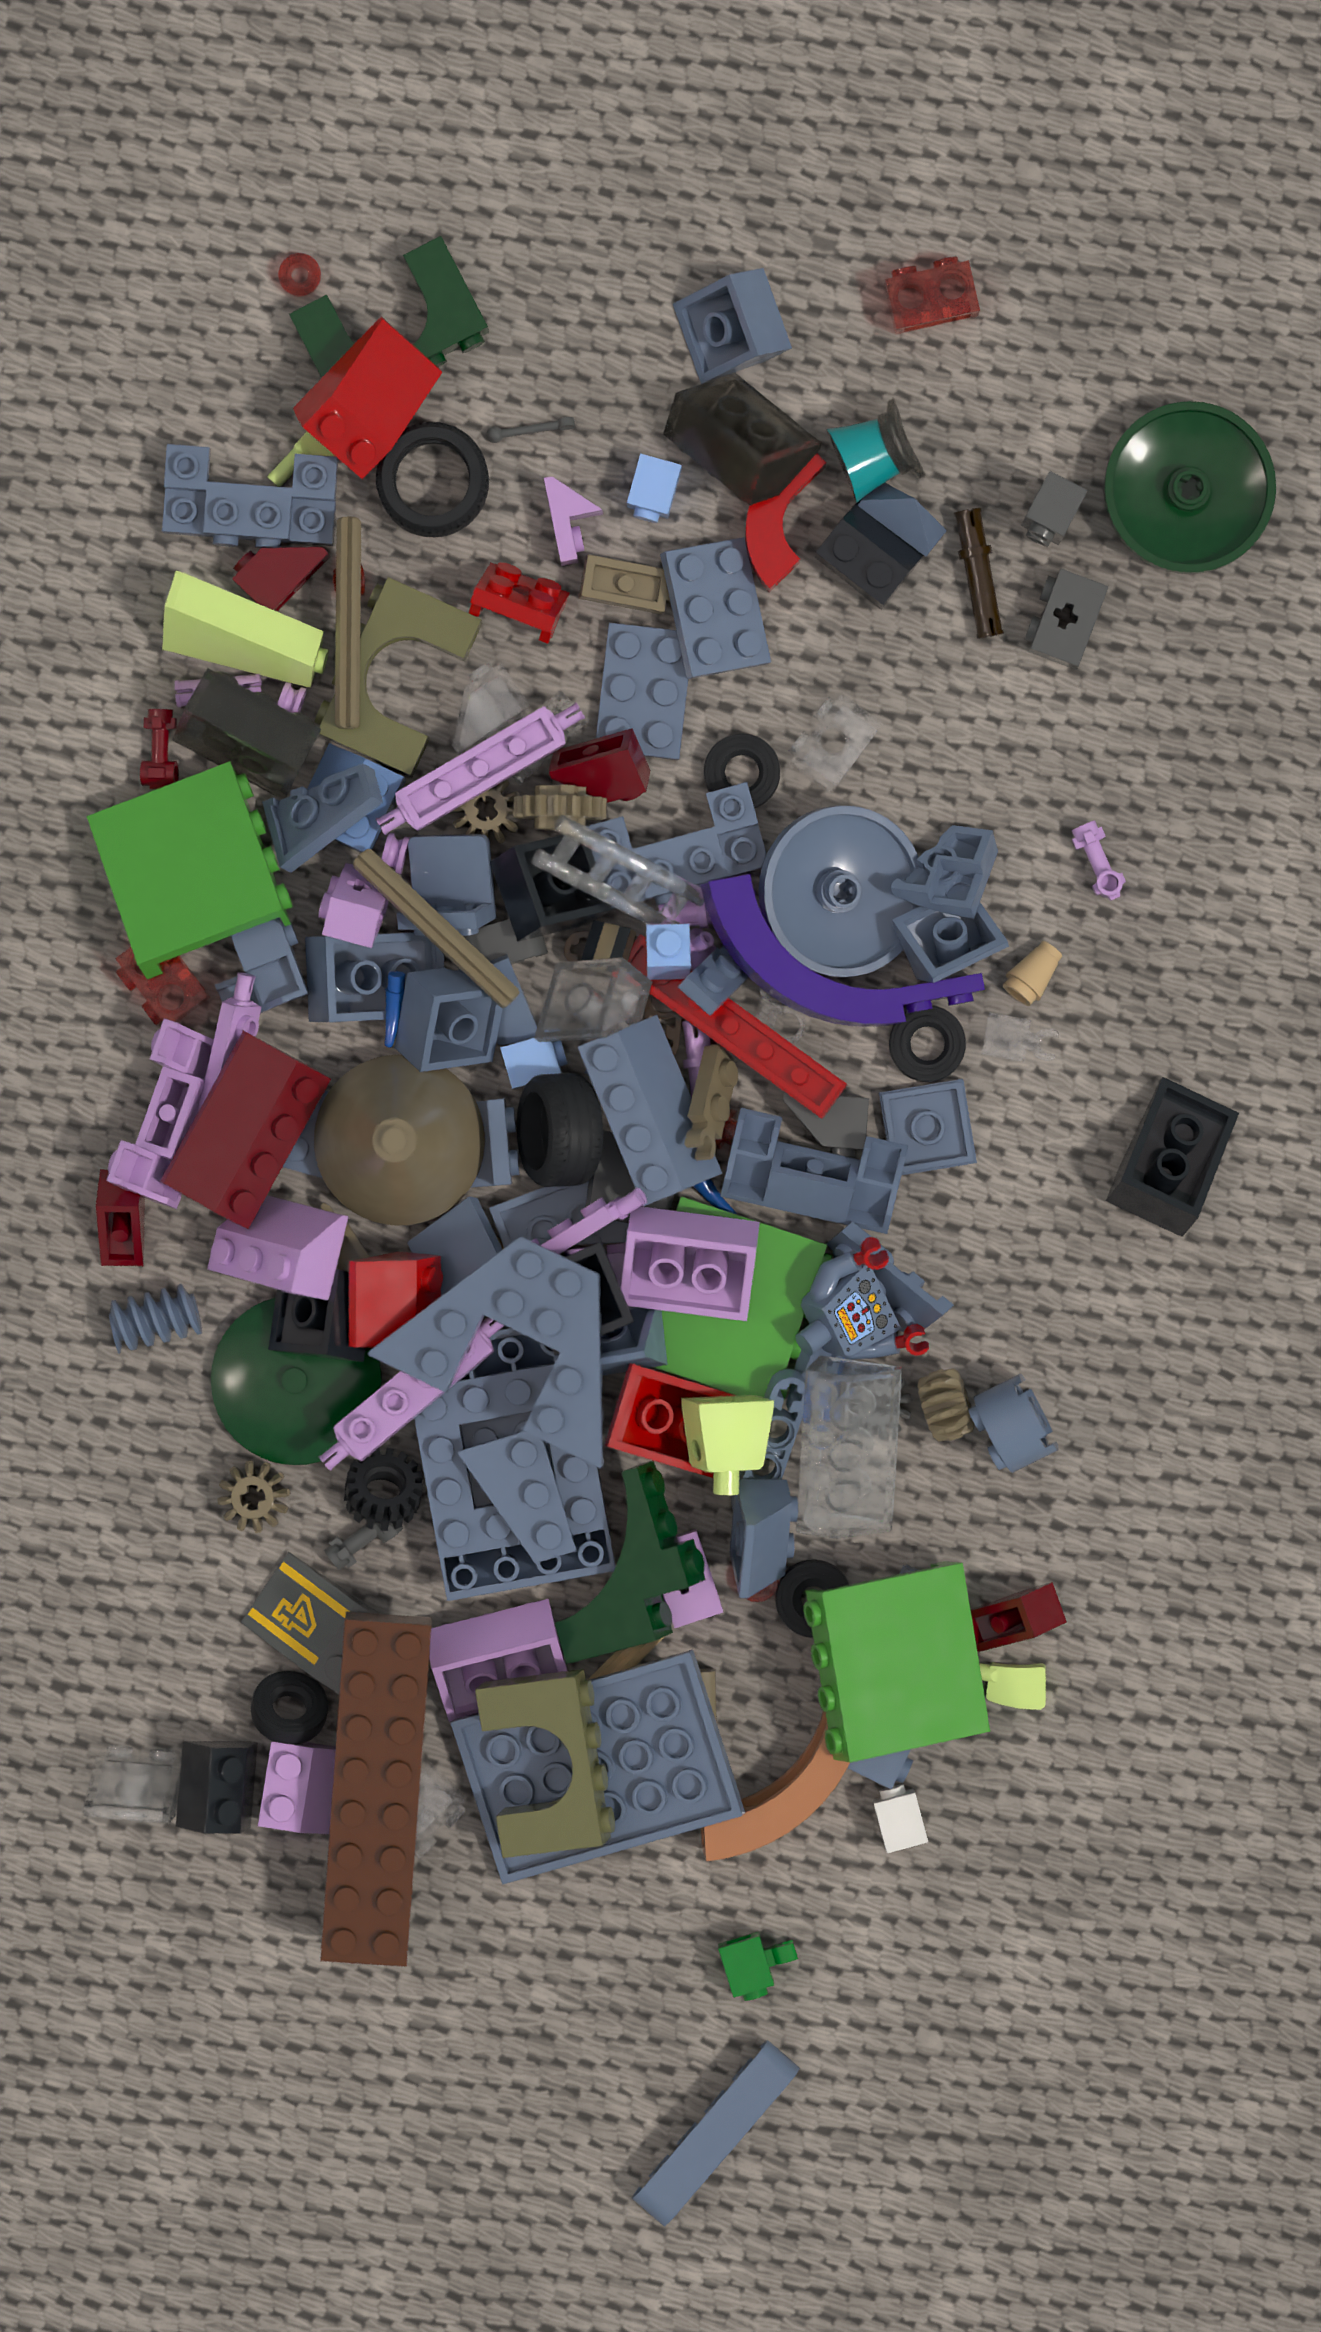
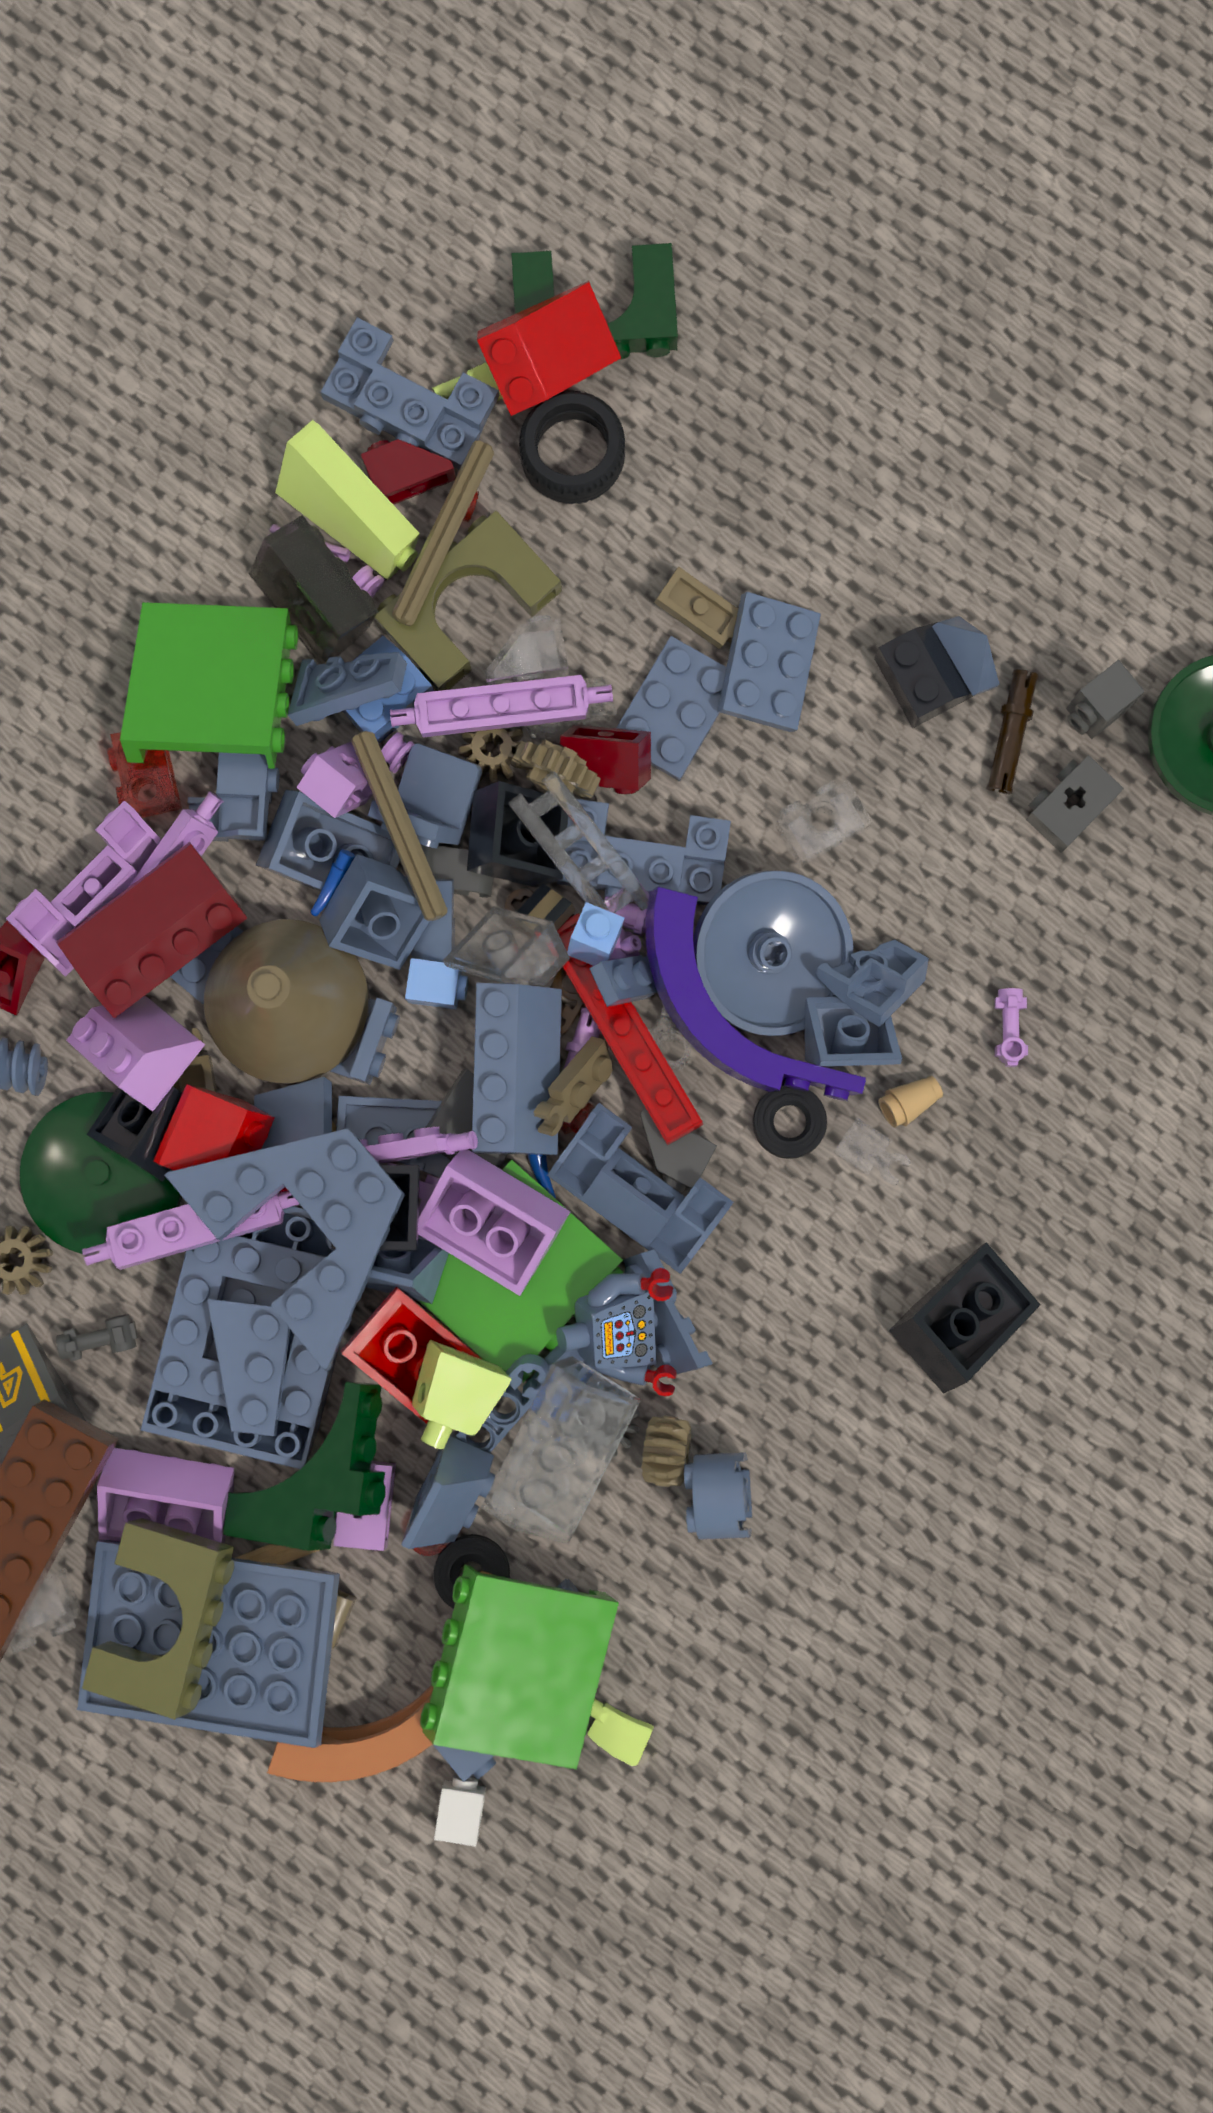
camera: 30 degrees right, 5 degrees down
dark red bar [140,709,179,790] -> none
clear red plate [278,253,321,297] -> none
black tyre [343,1448,424,1531] -> none
red piece [469,562,570,644] -> none
dark grey hinge [486,417,575,443] -> none
black tyre [517,1073,603,1187] -> none
lavender slope [544,476,603,566] -> none
light blue brick [627,453,682,523] -> none
sand blue beam [631,2040,800,2227] -> none
clear smoke slope [663,373,822,506] -> none
sand blue slope [673,268,792,384] -> none
black tyre [704,733,780,809] -> none
green brick [718,1931,798,2001] -> none
red arch [745,451,826,592] -> none
teal hat [826,398,926,503] -> none
sand blue tile [879,1079,977,1175] -> none
clear red brick [884,256,980,335] -> none
dark red slope [970,1582,1067,1653] -> none

